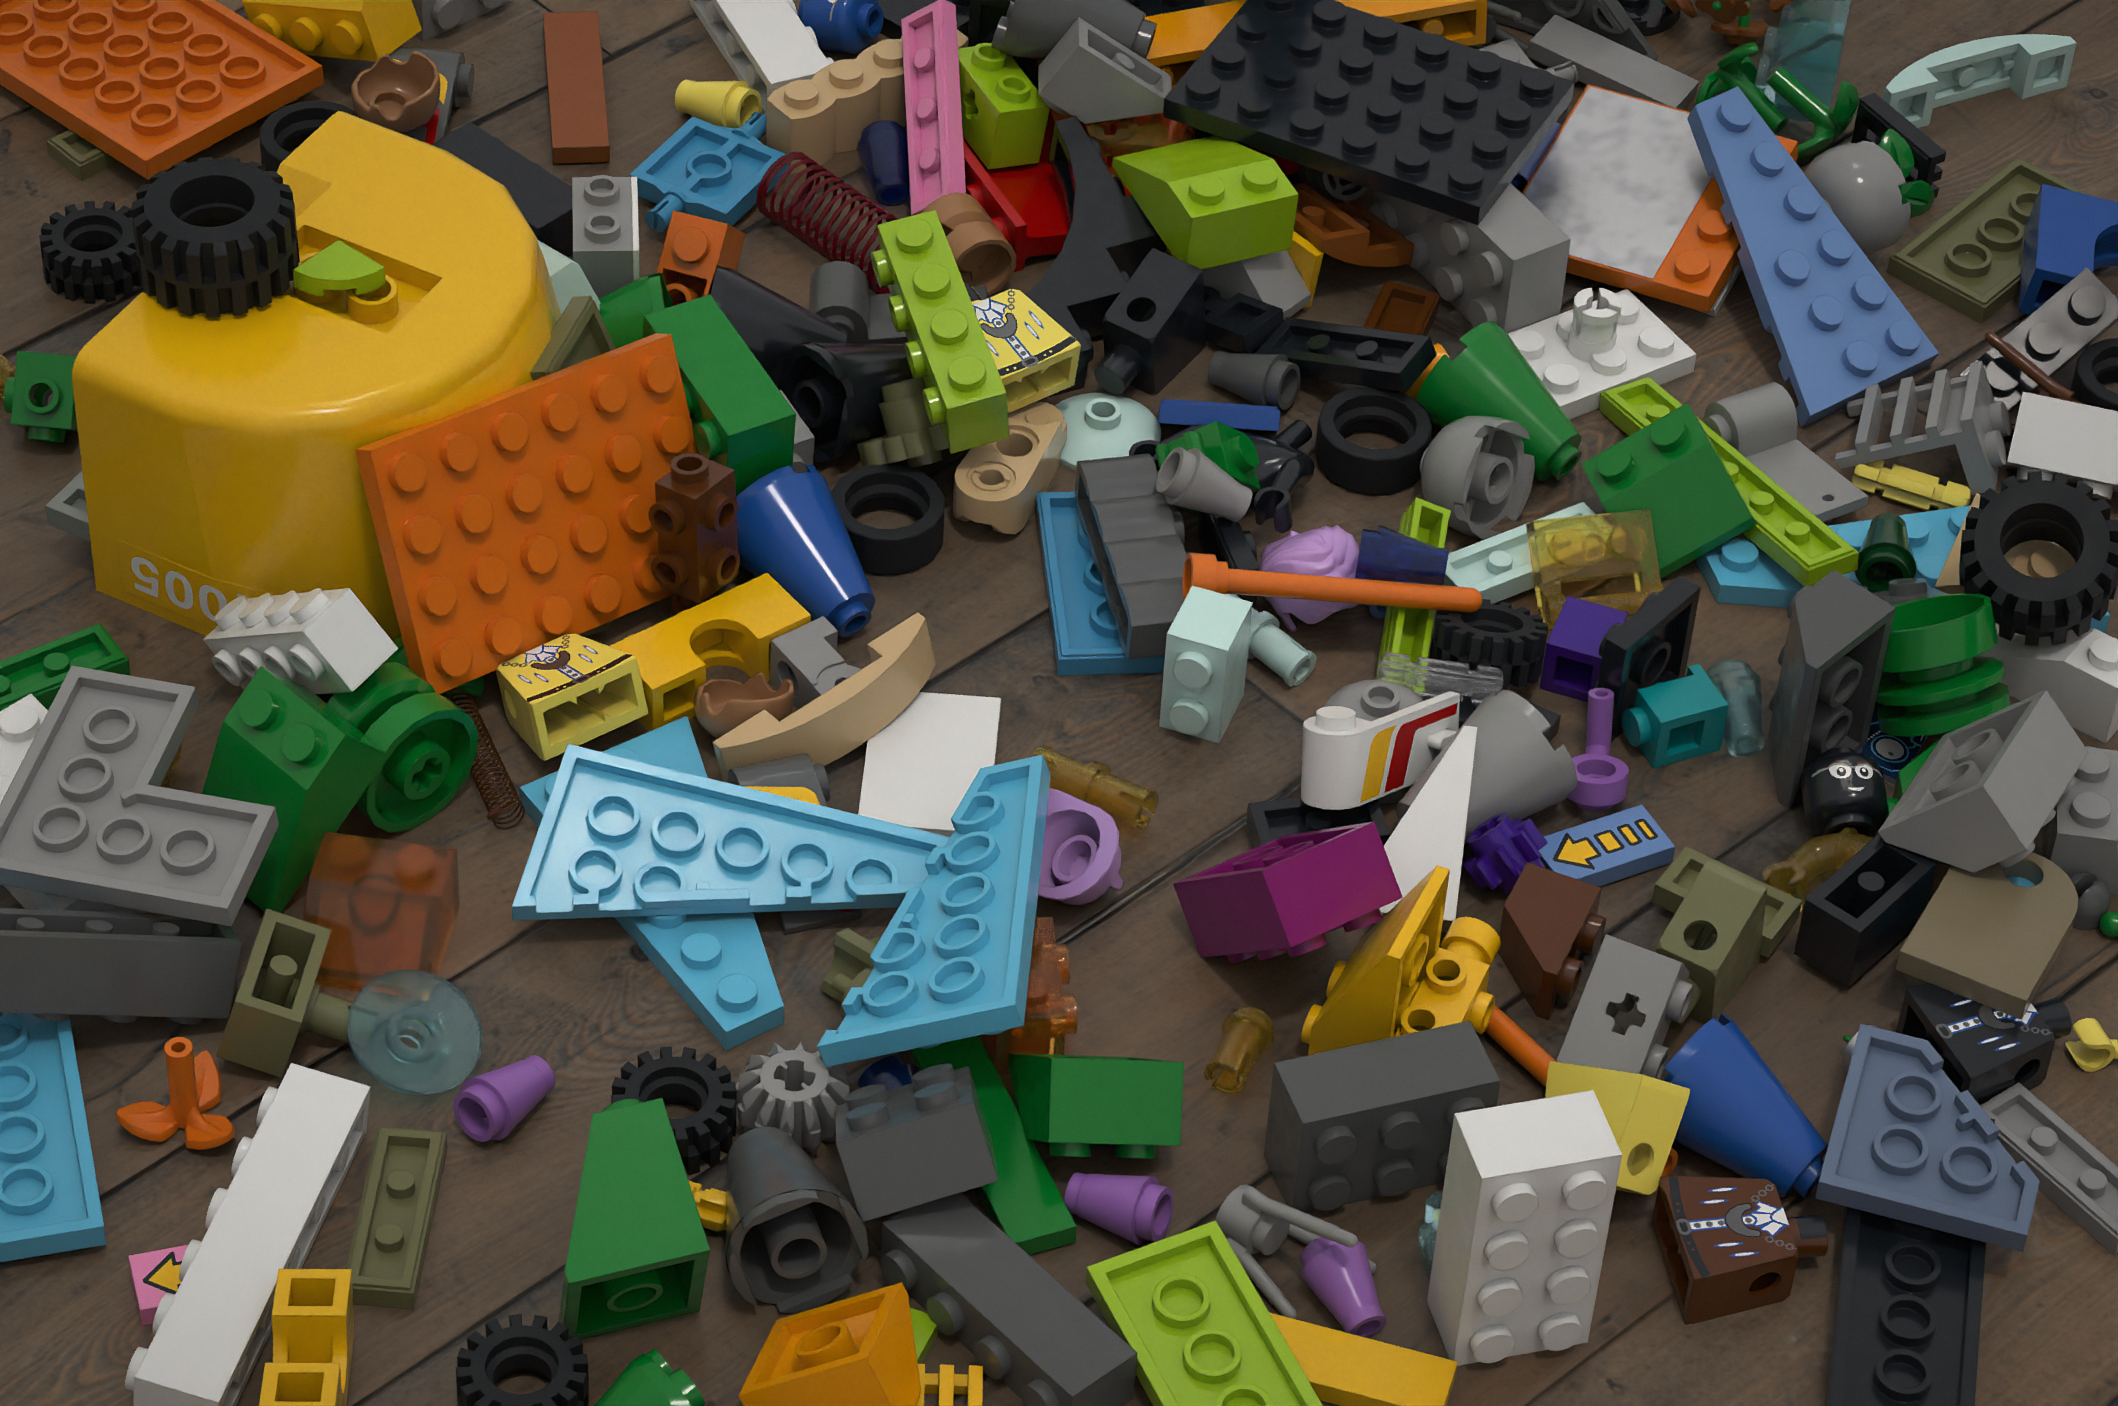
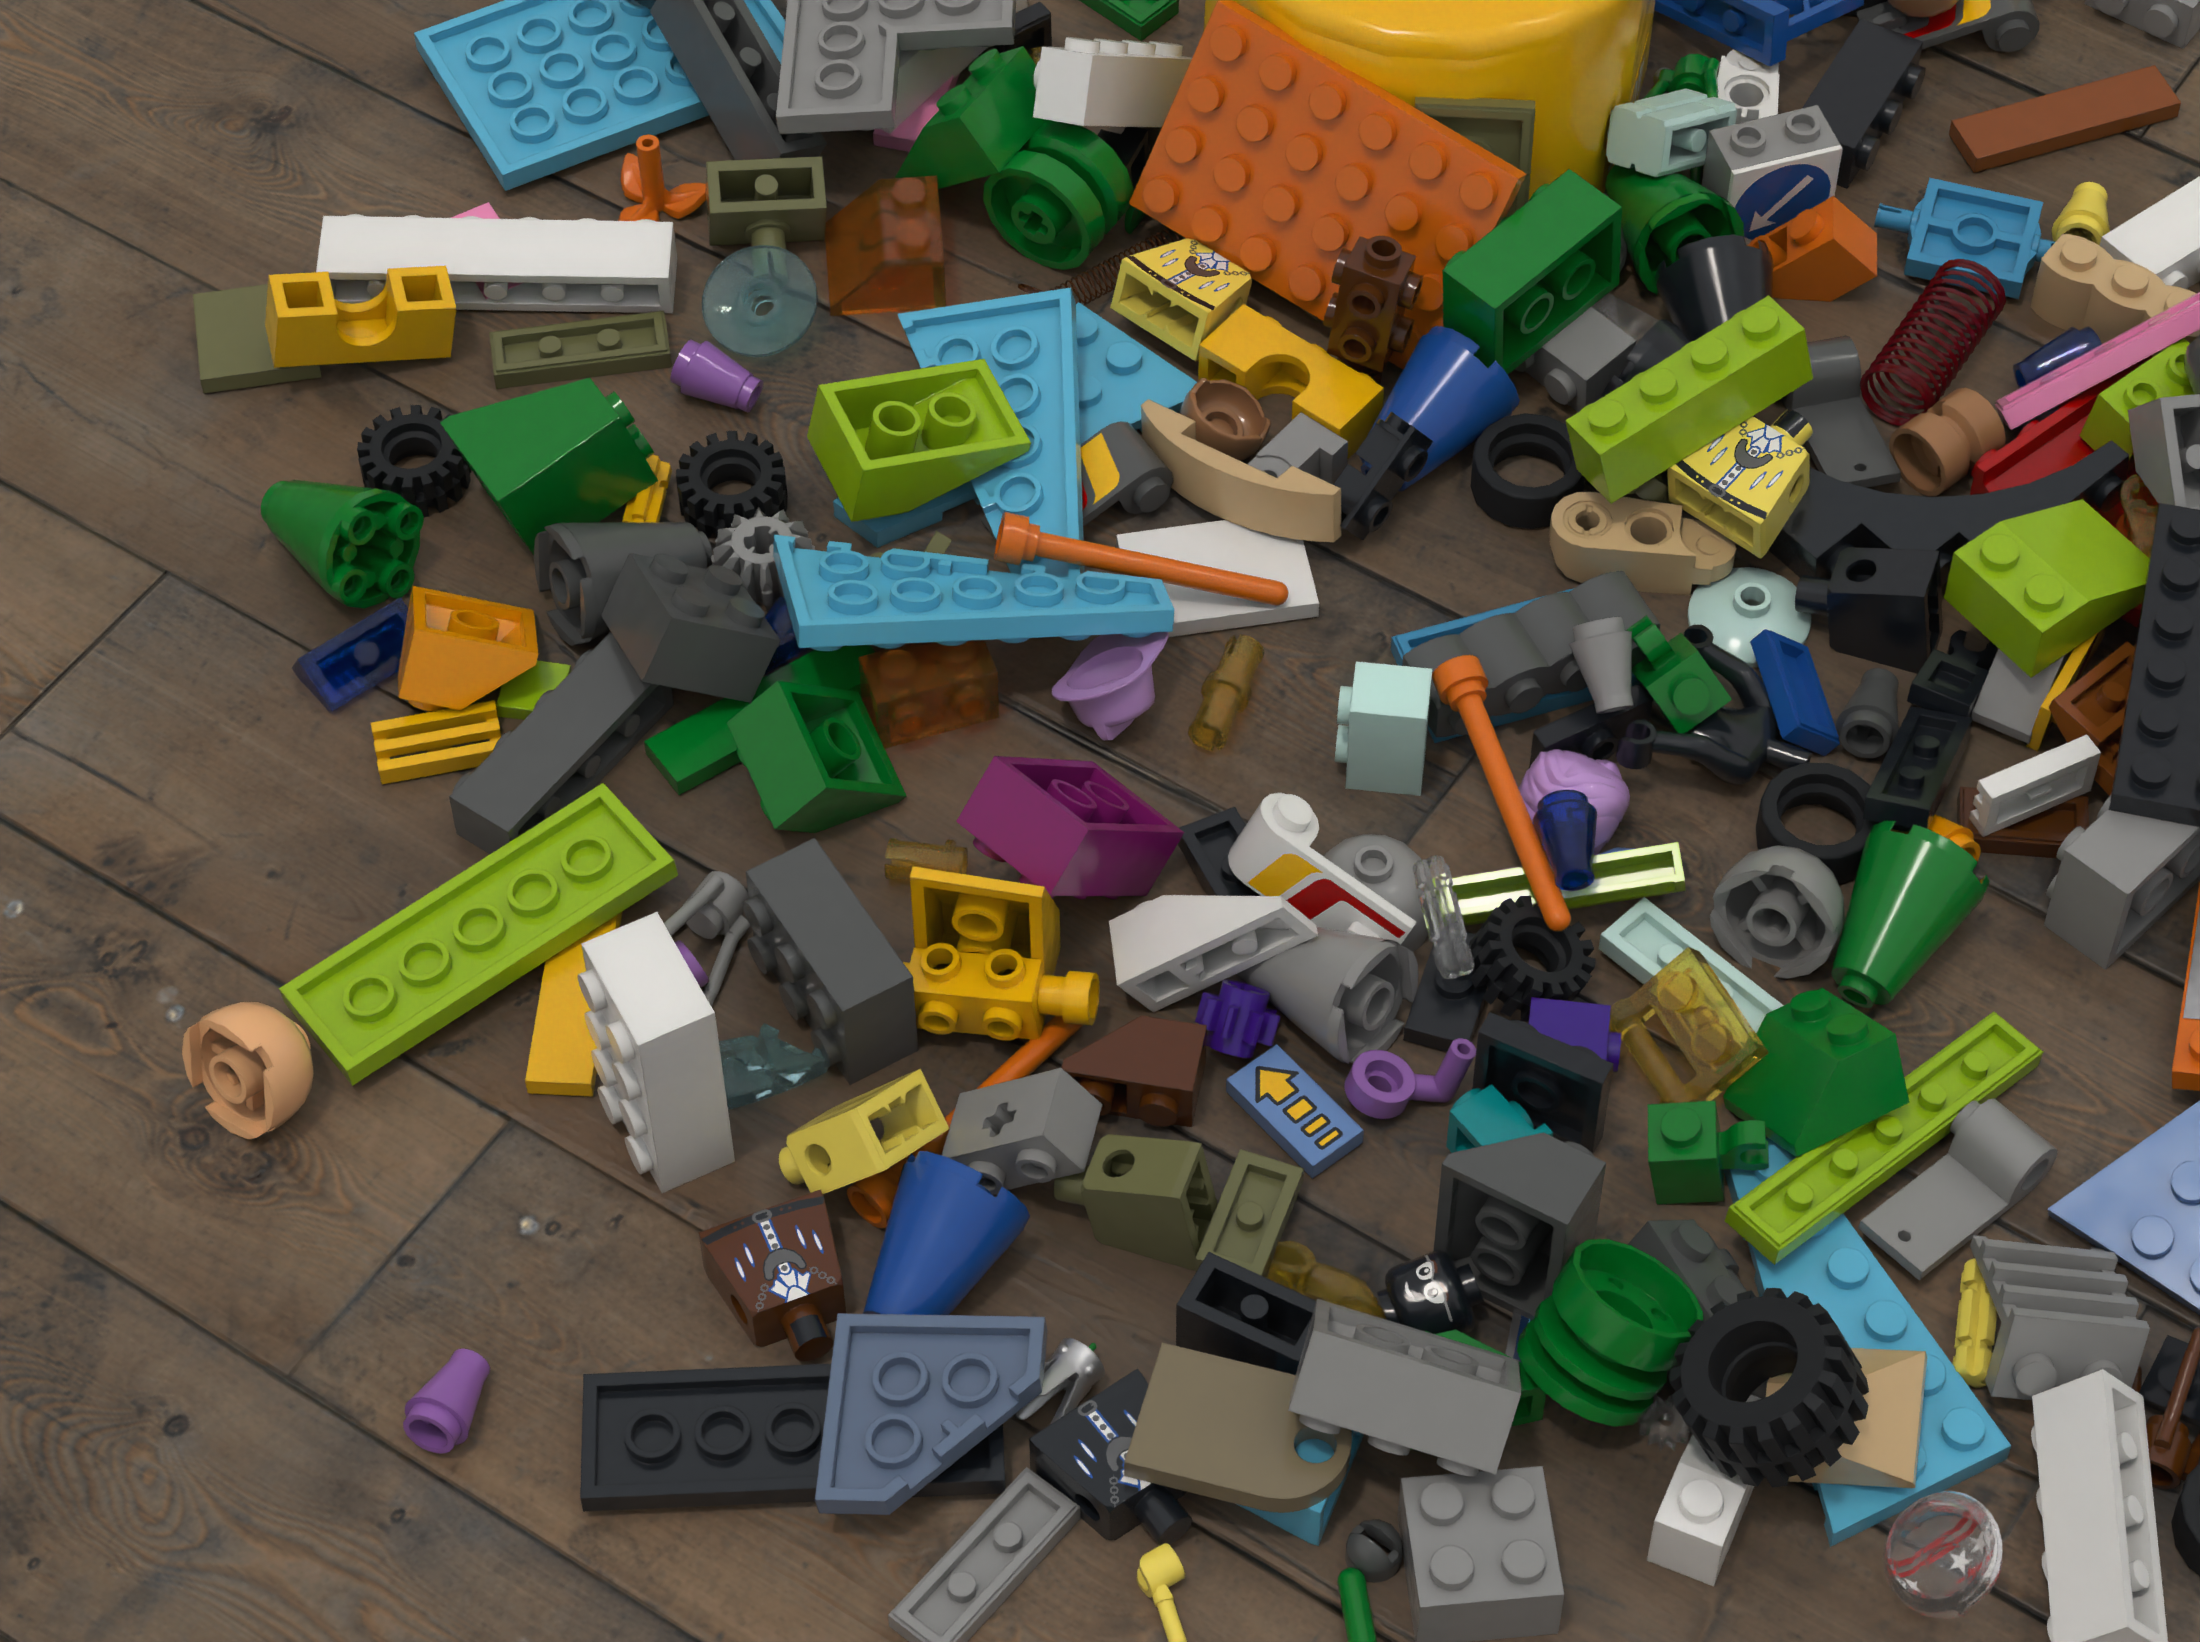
camera: 80 degrees right, 10 degrees up
medium lavender cone [1064,1172,1174,1245] -> none
light aqua pin [1226,594,1317,687] -> none
white plate [1508,287,1697,420] -> none
dark green cone [1854,513,1916,592] -> none
none -> lime slope [807,359,1031,522]
none -> orange piece [994,512,1289,606]
none -> black hinge [1333,412,1433,540]
none -> green brick [1648,1101,1769,1205]
none -> white tile [1969,734,2101,837]

